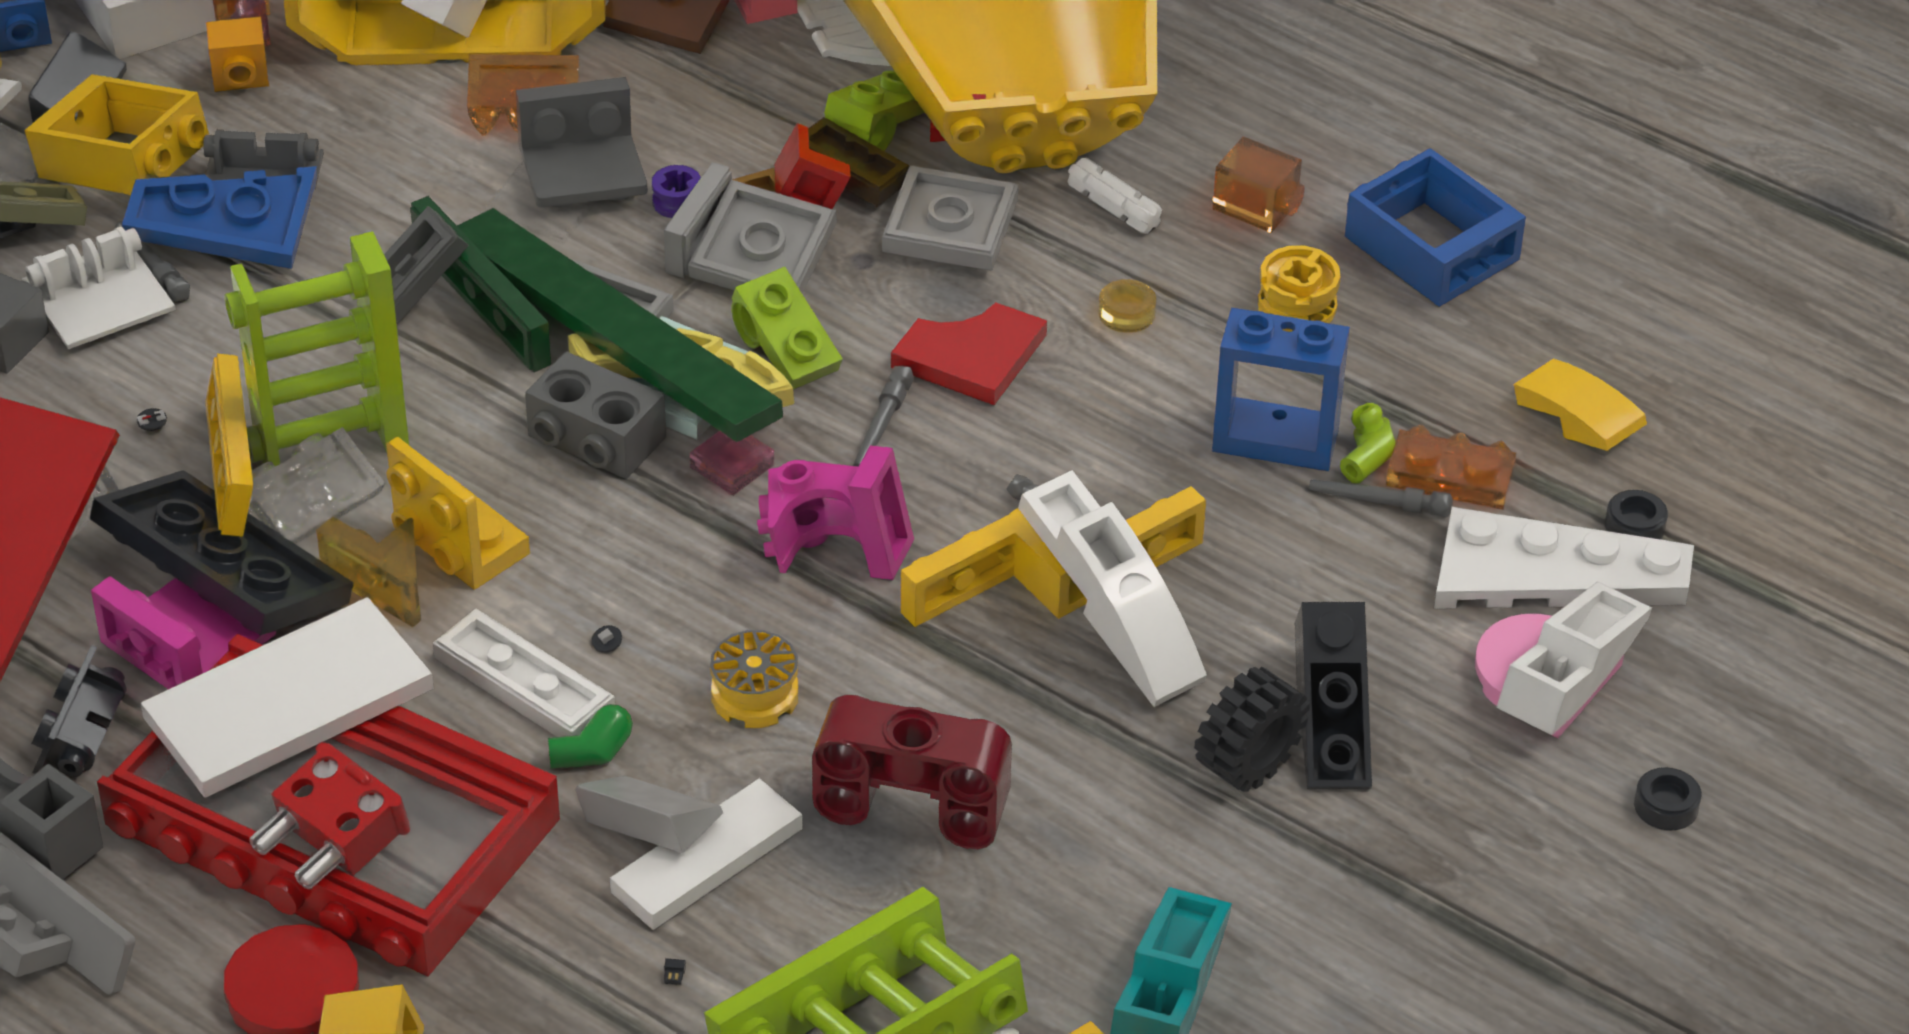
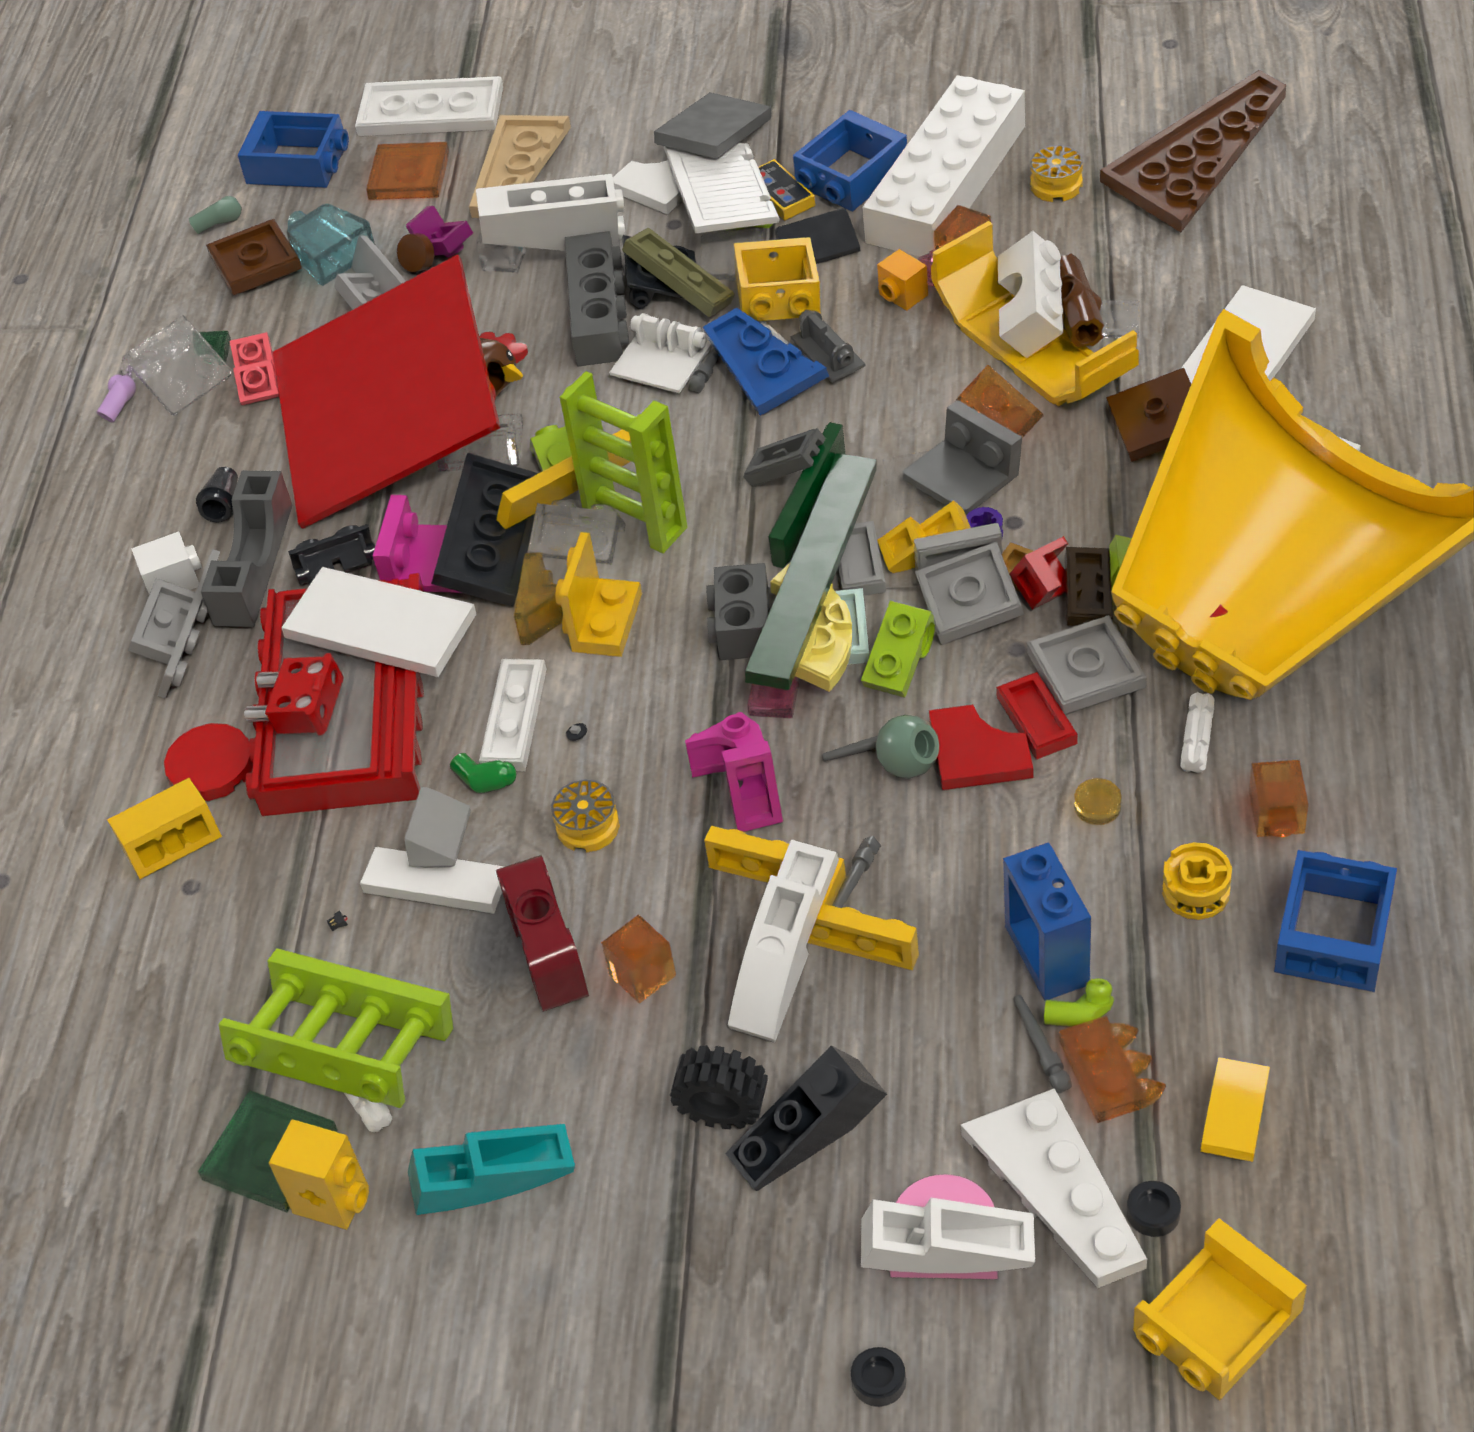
camera: 65 degrees right, 5 degrees up
none -> lime bracket [529,425,571,472]
none -> clear orange brick [601,914,676,1004]
none -> sand green piece [876,715,939,779]
none -> yellow slope [877,500,971,573]
none -> red tile [996,672,1078,760]
none -> yellow panel [1133,1218,1307,1401]

